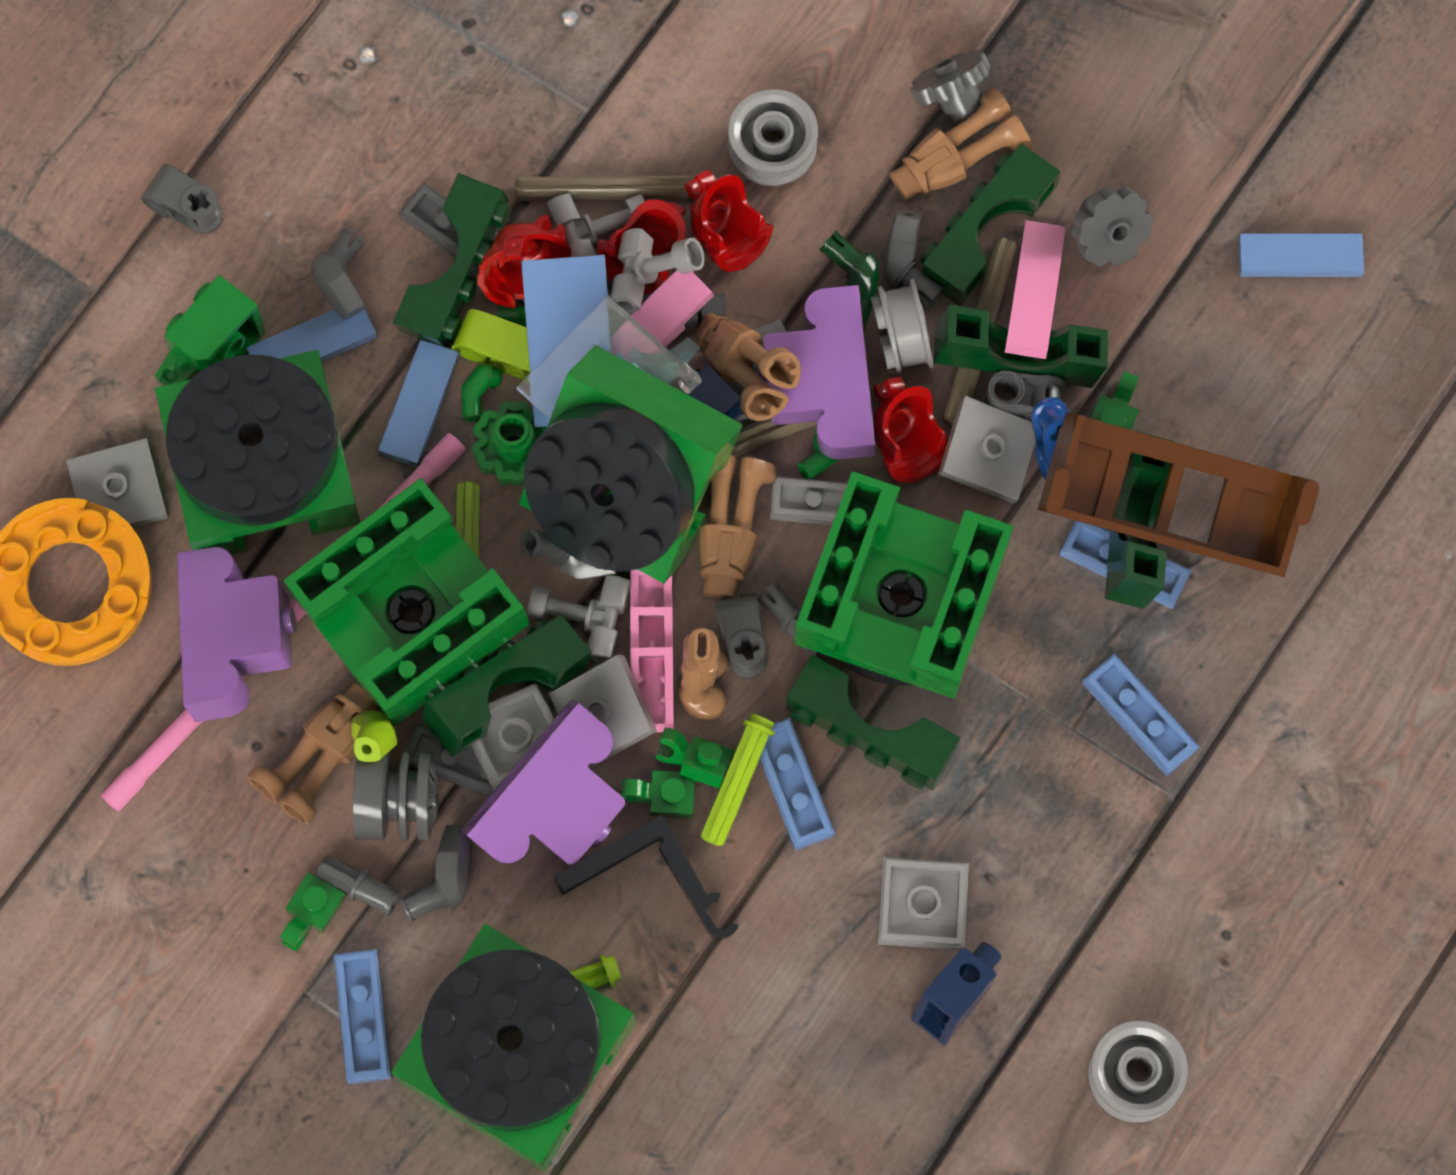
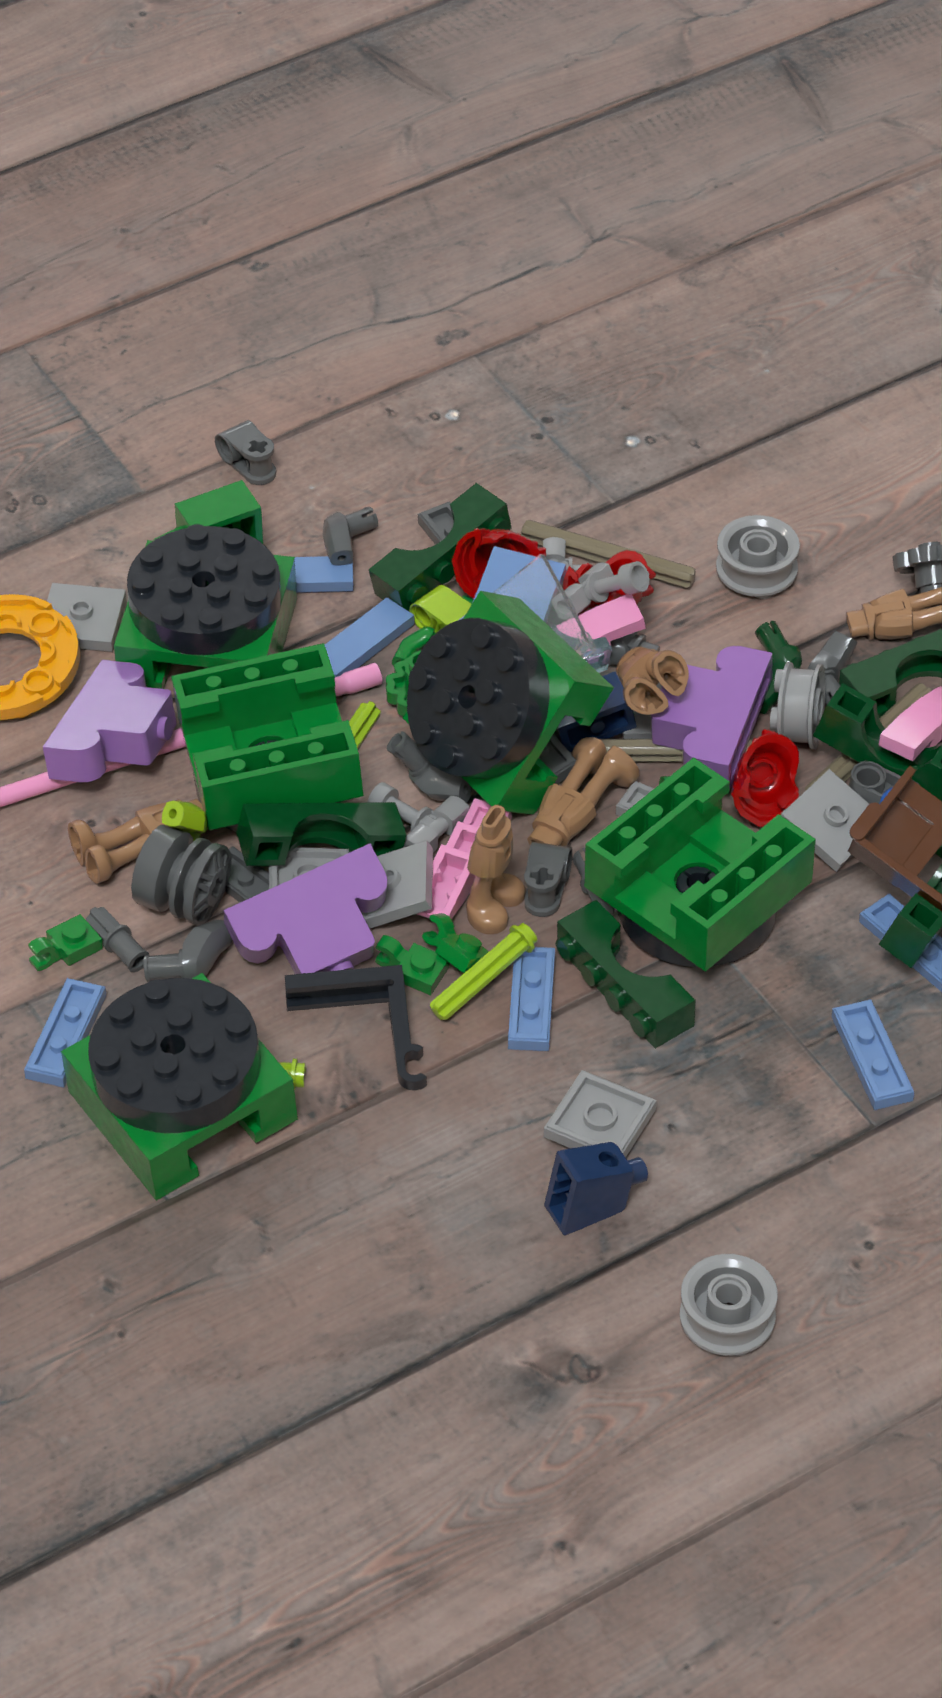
camera: 25 degrees right, 25 degrees down
red helmet [684,169,774,272] -> none

